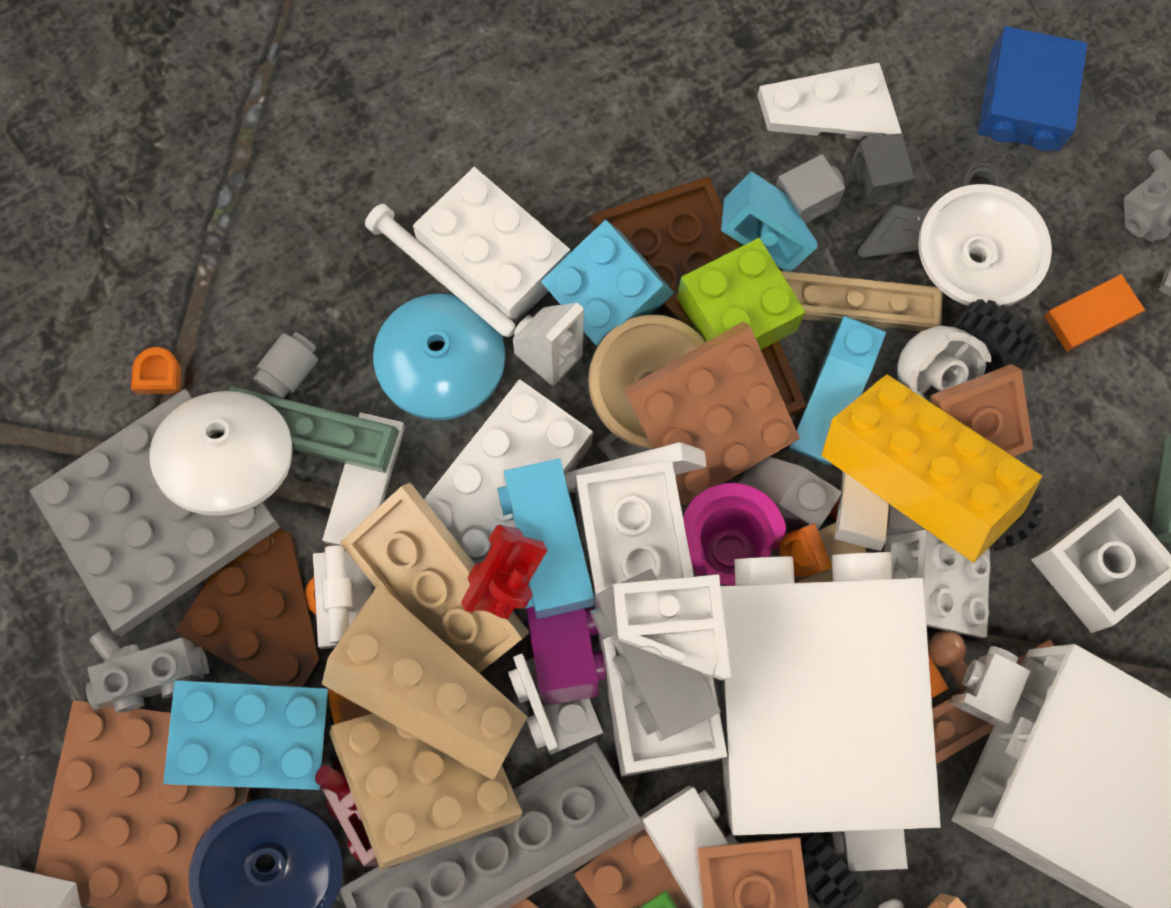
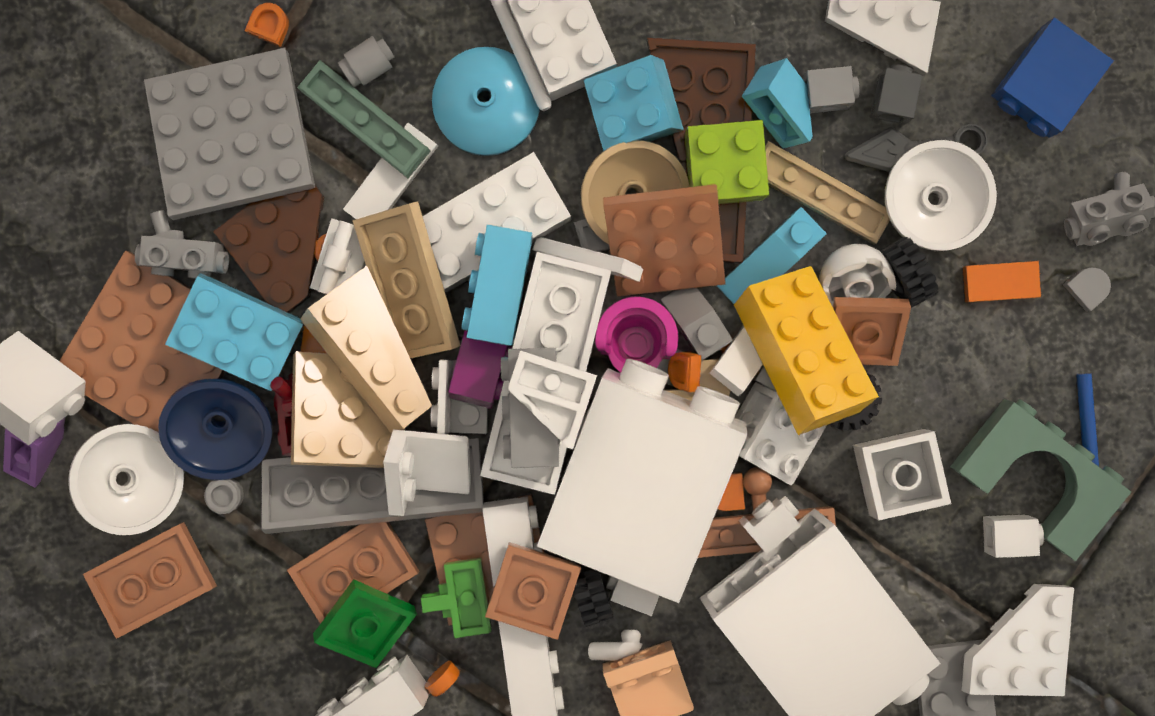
camera: 25 degrees right, 15 degrees up
white dish [150,391,293,516] -> none
red hips [461,525,548,619] -> none
white slope [513,303,584,387] -> none
none -> white bracket [383,429,471,516]

